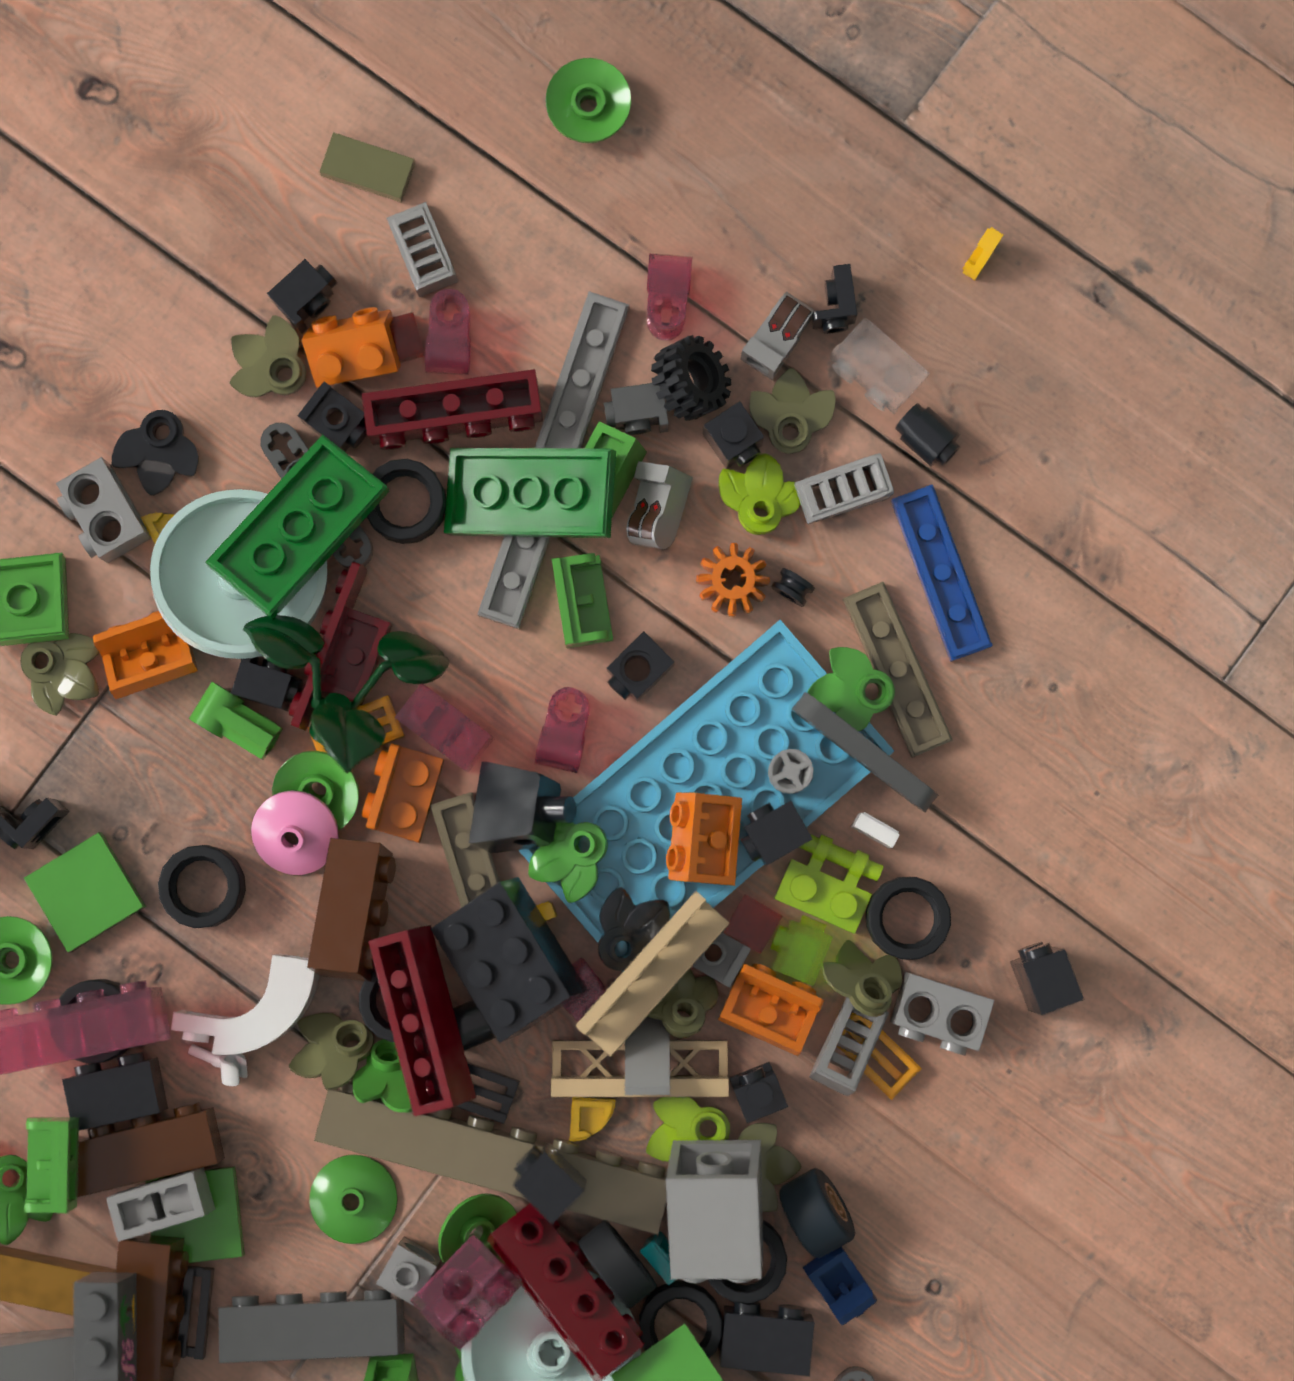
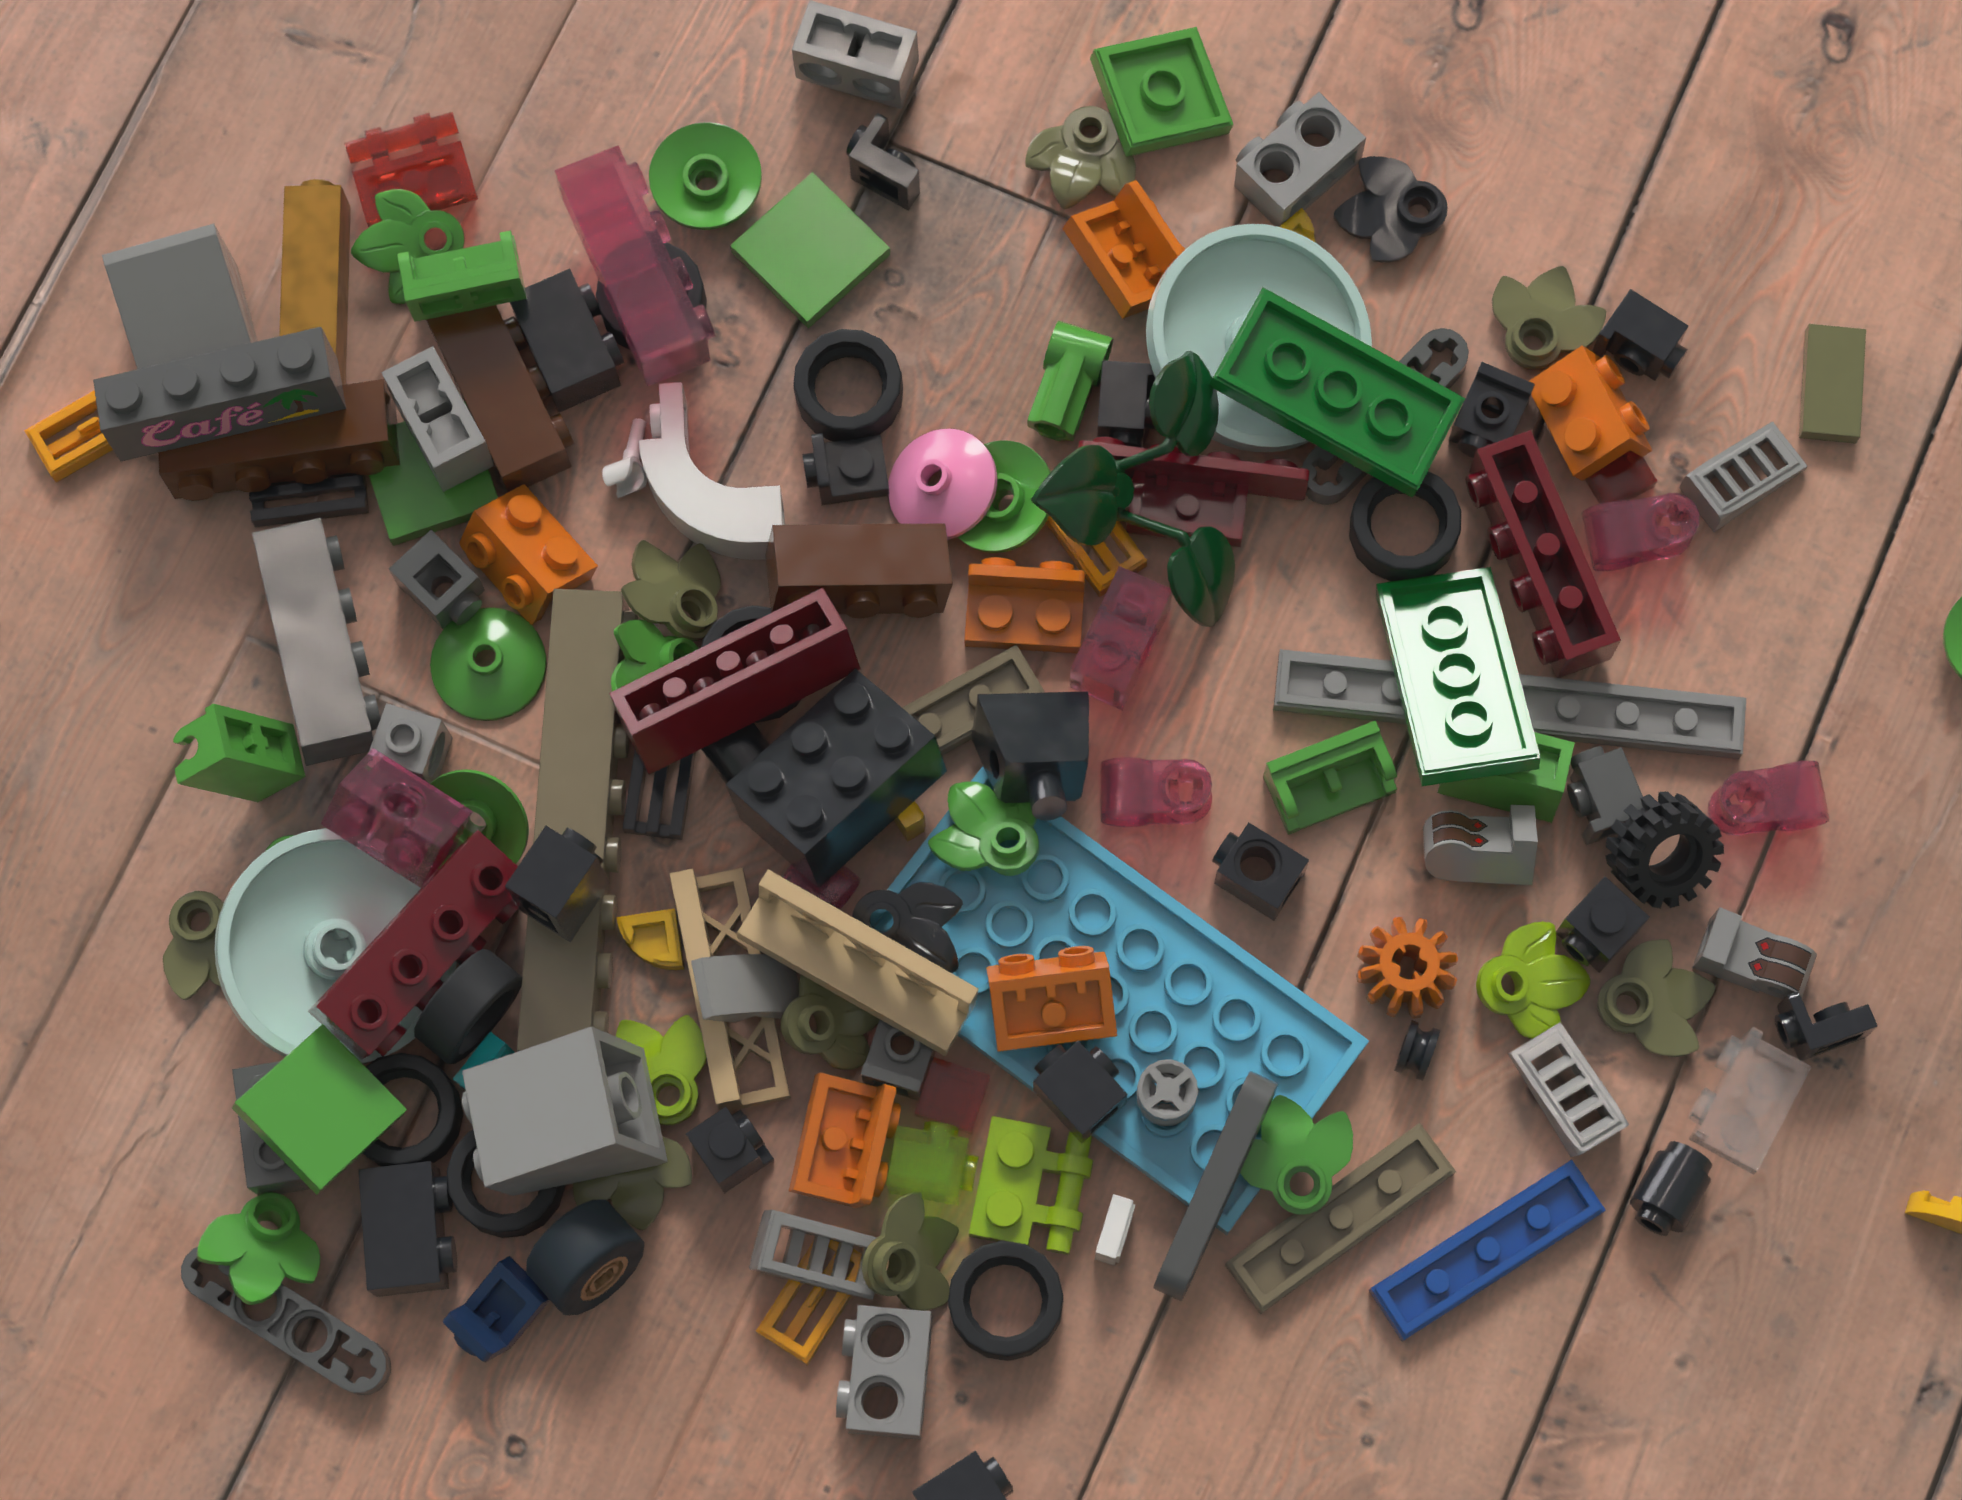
camera: 80 degrees right, 10 degrees down
none -> dark grey brick [389,530,485,629]
none -> orange bracket [459,484,598,625]
none -> black bracket [802,433,889,505]

